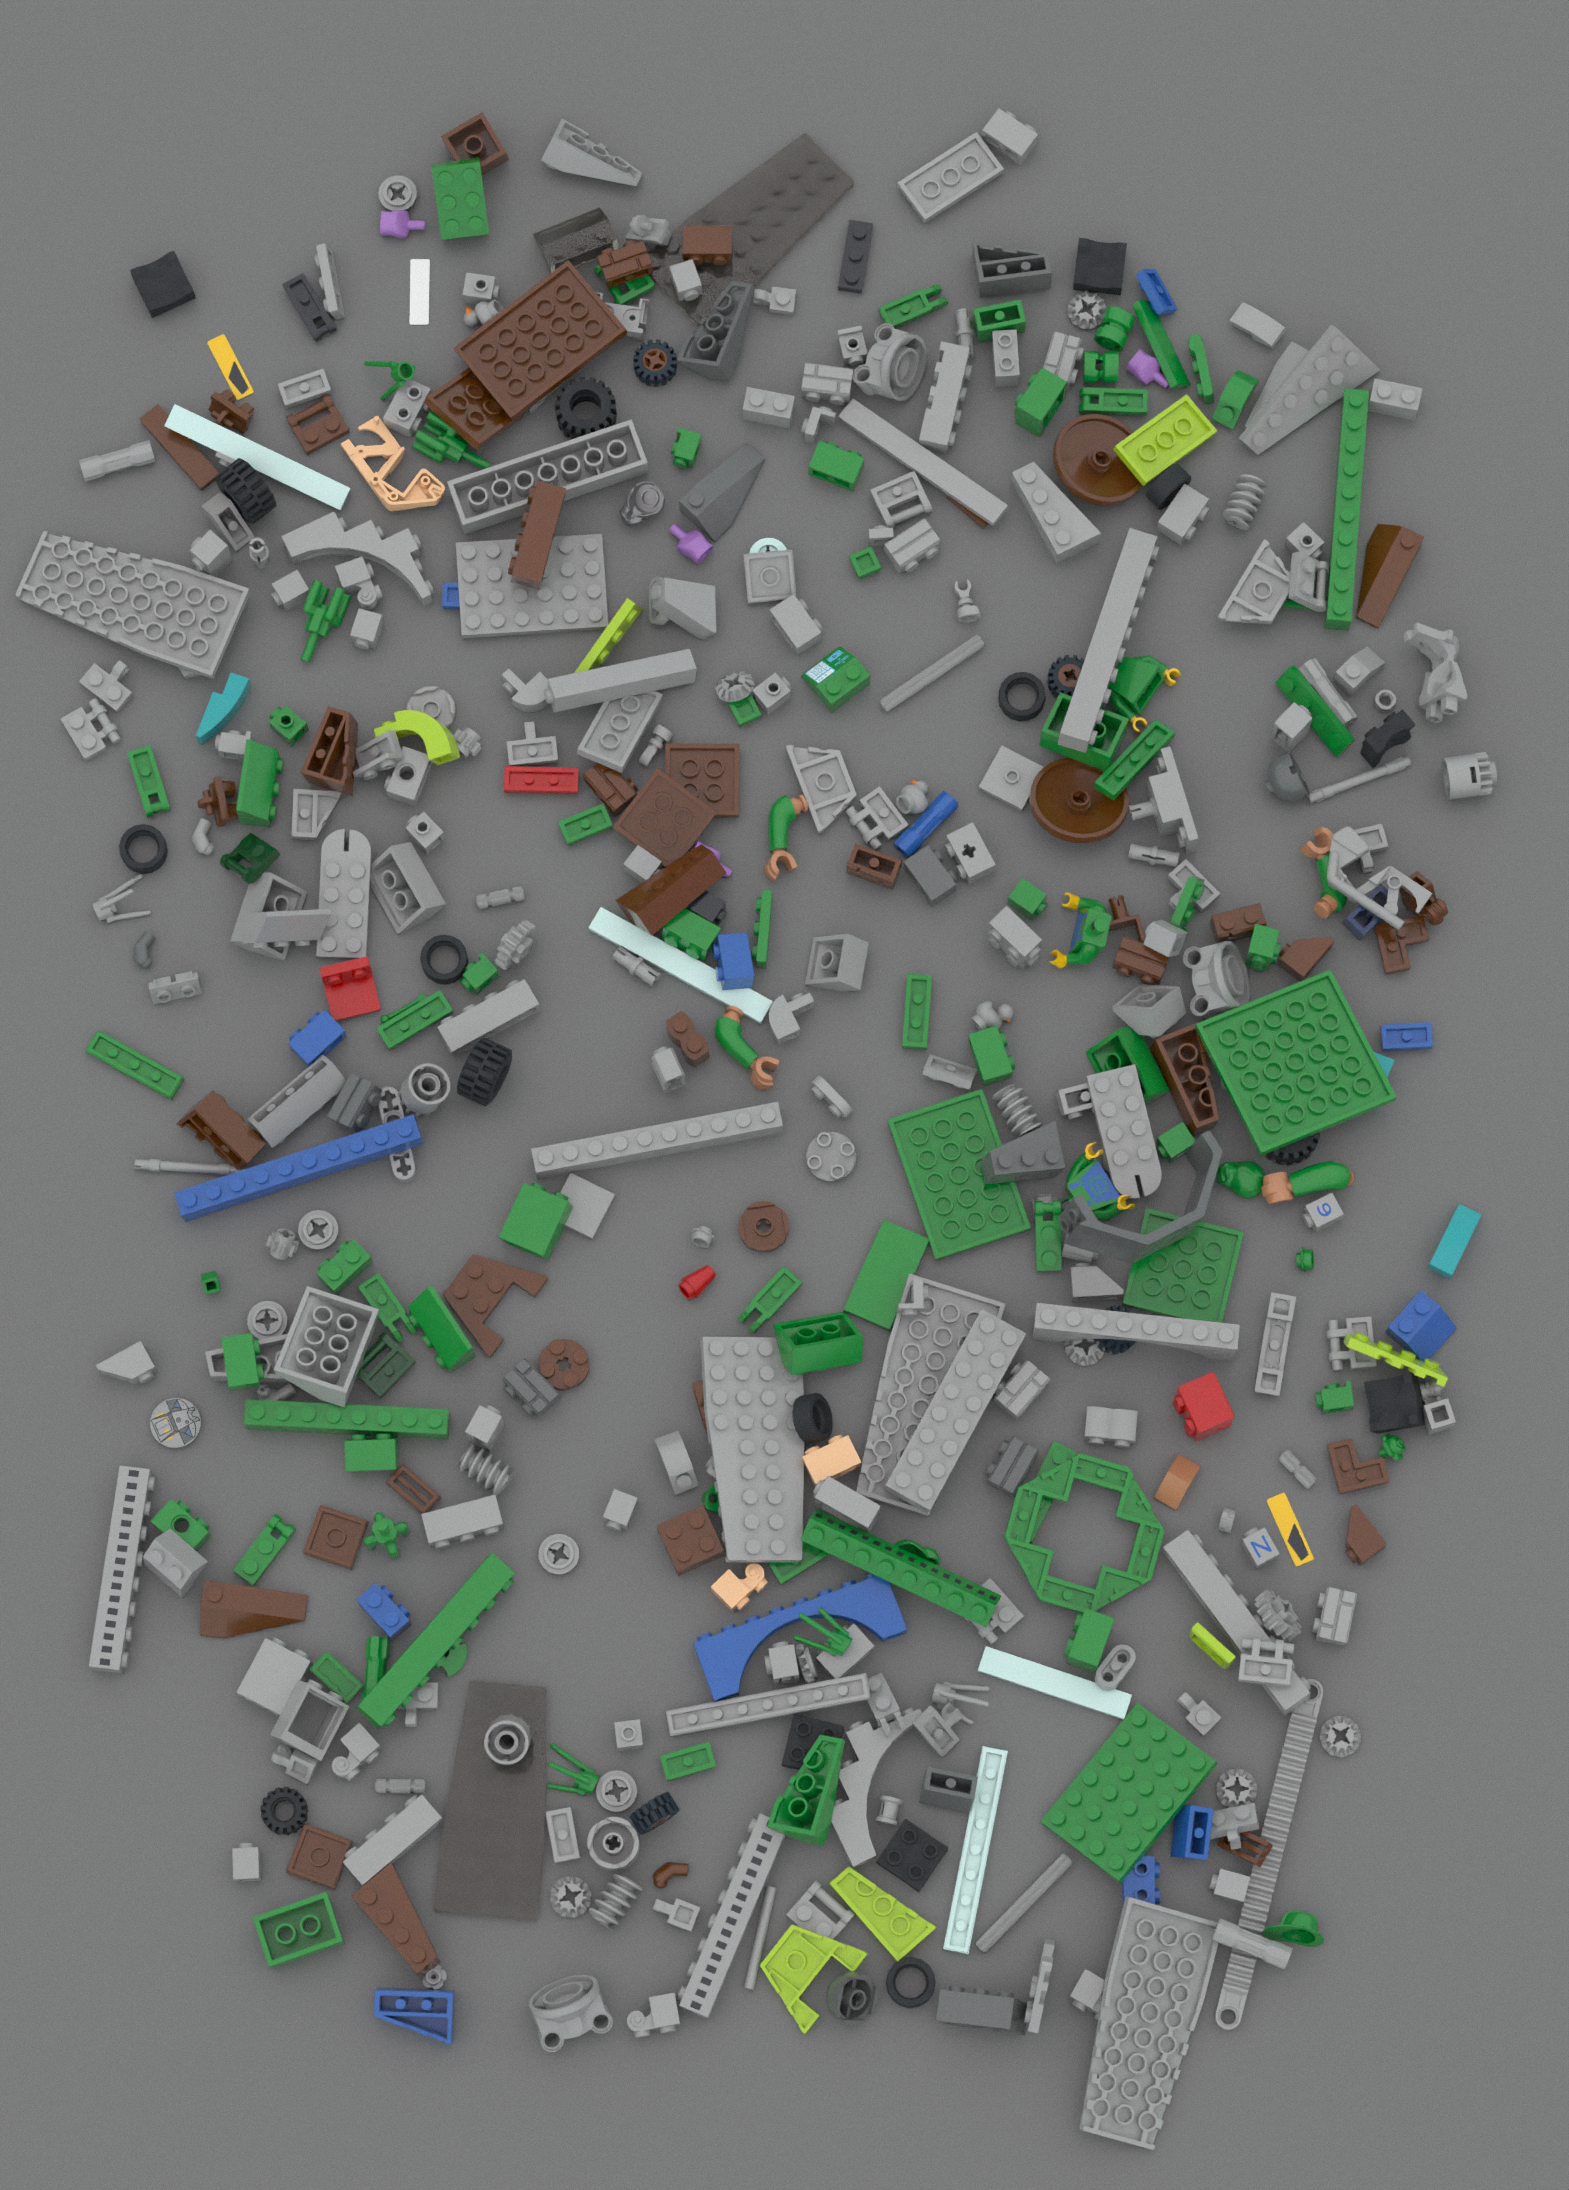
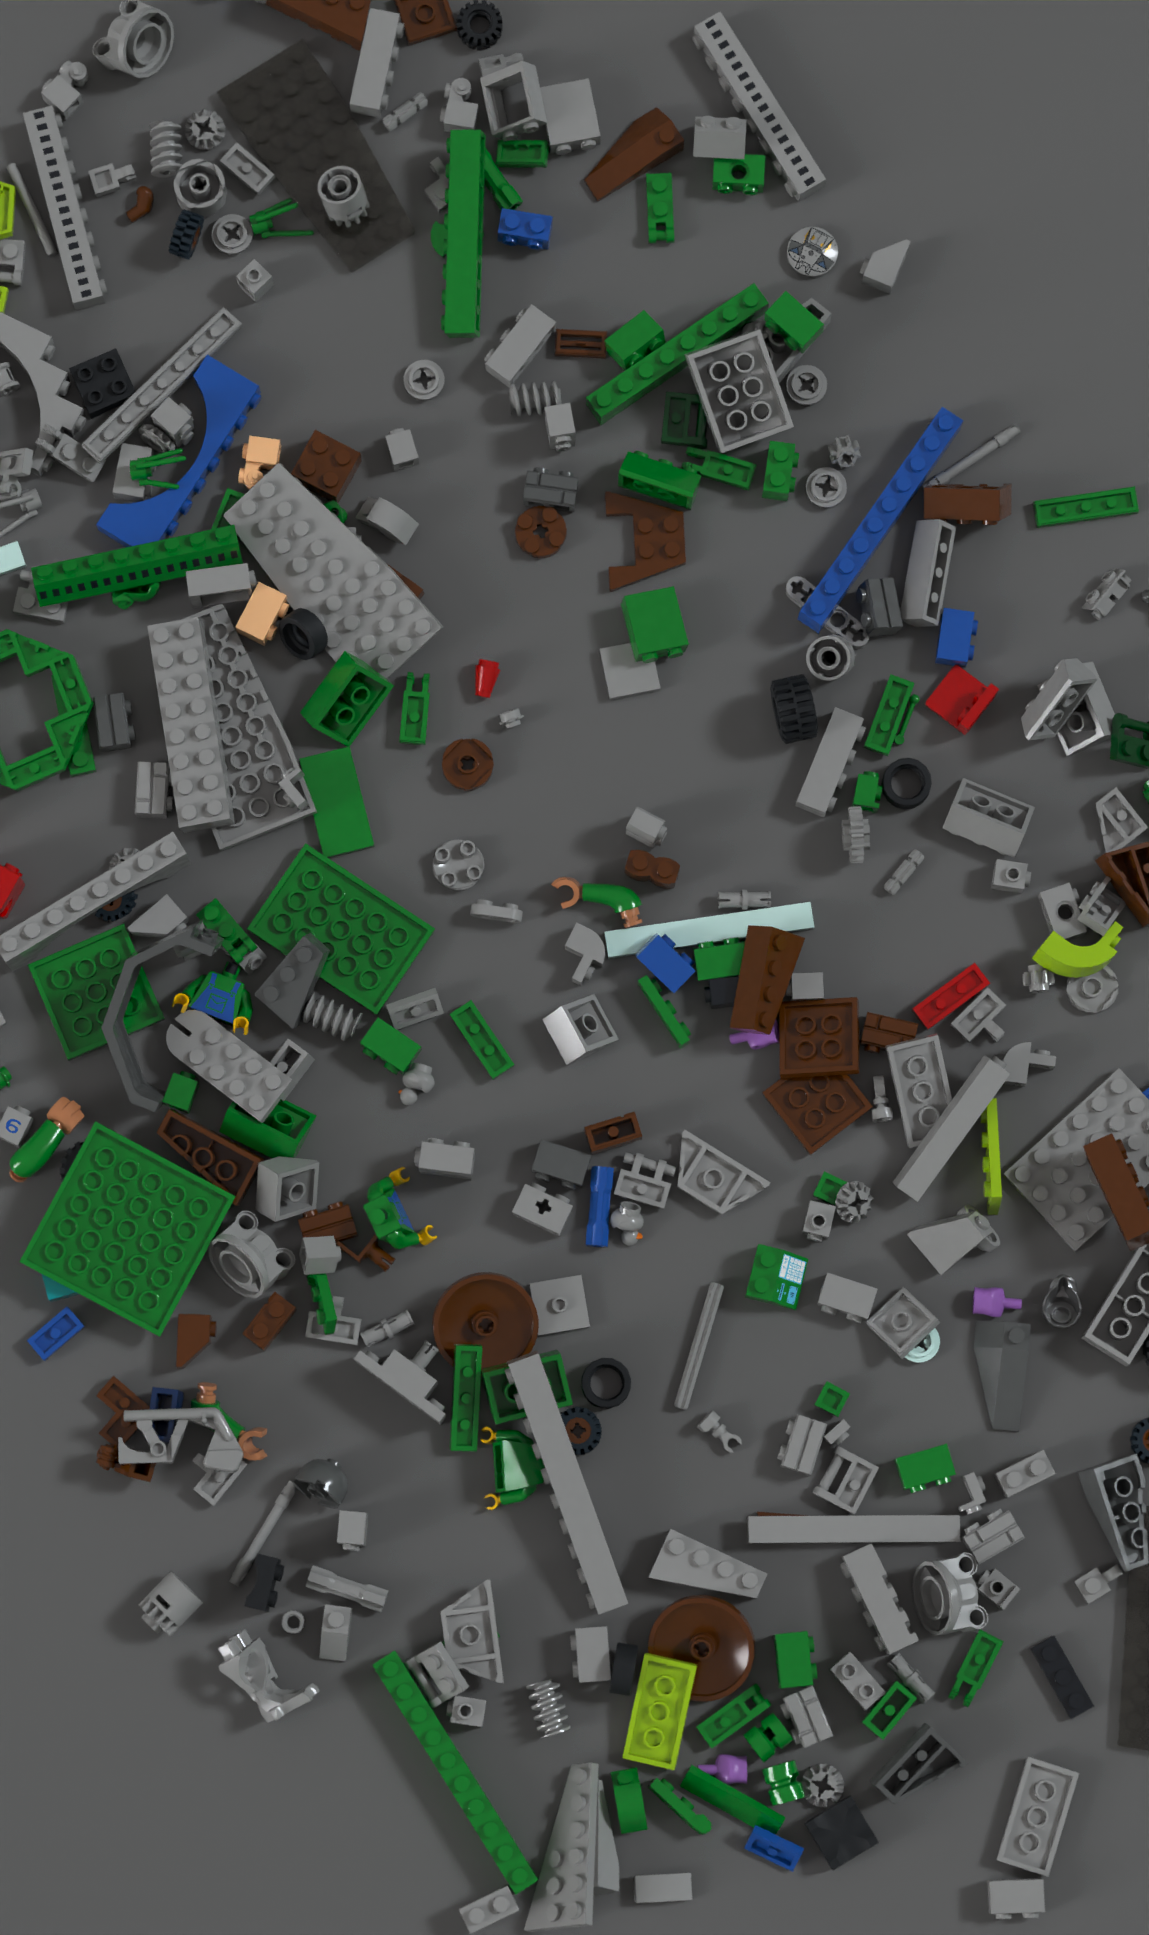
camera: 140 degrees right, 5 degrees up
green piece [201,1271,221,1295] -> none
reddish brown tile [303,1505,369,1570] -> none
light grey plate [316,829,372,959] -> none
green plant [364,1512,410,1560] -> none
light grey brick [531,1102,783,1179] -> none
green plate [558,803,613,846] -> none
green plate [660,1742,716,1782] -> none
green brick [671,427,702,469] -> none
piece [764,794,808,881] -> none
green wedge [767,1735,845,1846] -> none
green brick [1007,878,1048,921] -> none
light grey brick [1084,1406,1138,1448] -> none
green hair [1216,1161,1266,1199] -> none
green brick [1245,924,1281,972] -> none
green plate [1275,665,1356,757] -> none
reddish brown wedge [1356,524,1424,629] -> none

